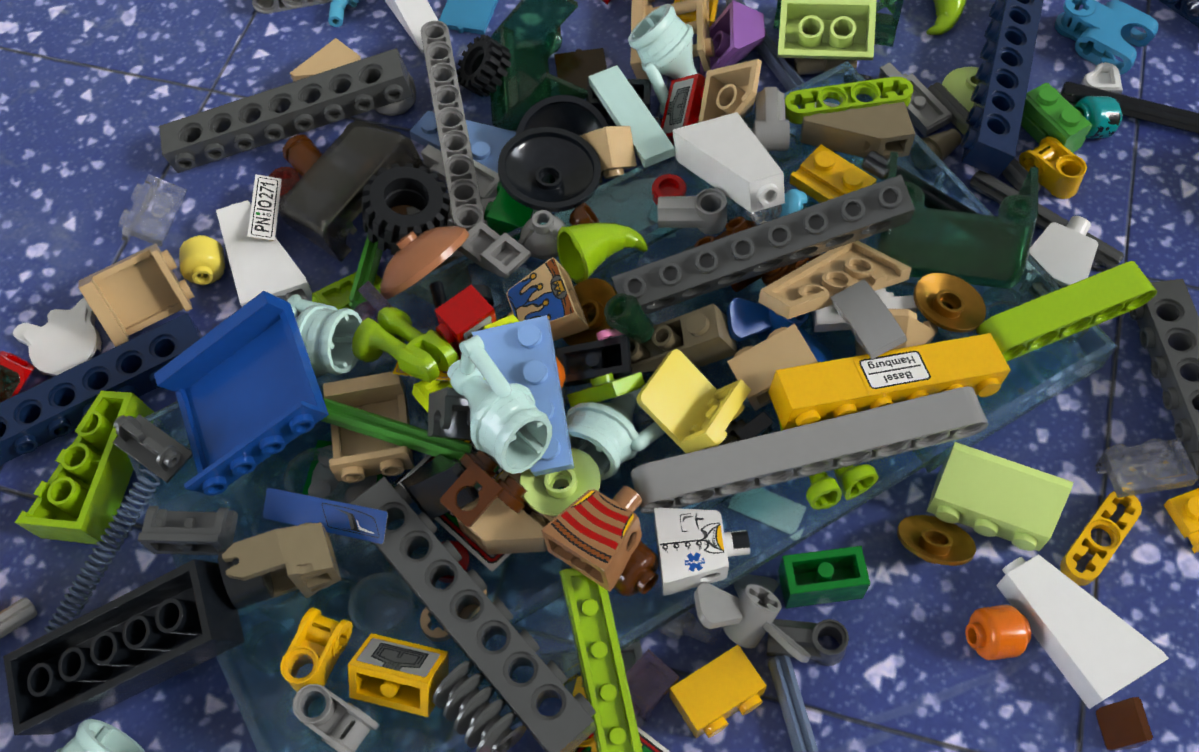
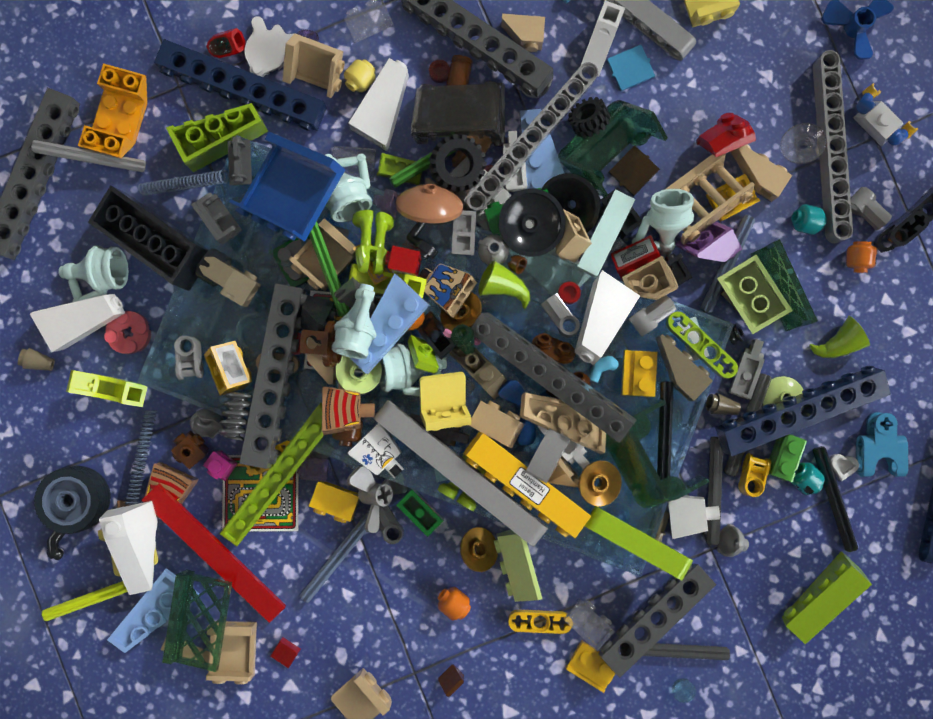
camera: 45 degrees right, 25 degrees up
white sticker [247,174,282,241] -> none
blue sticker [263,488,388,544] -> none
yellow piece [280,607,353,692] -> none
white slope [996,554,1169,709] -> none
none -> light grey piece [717,524,749,557]

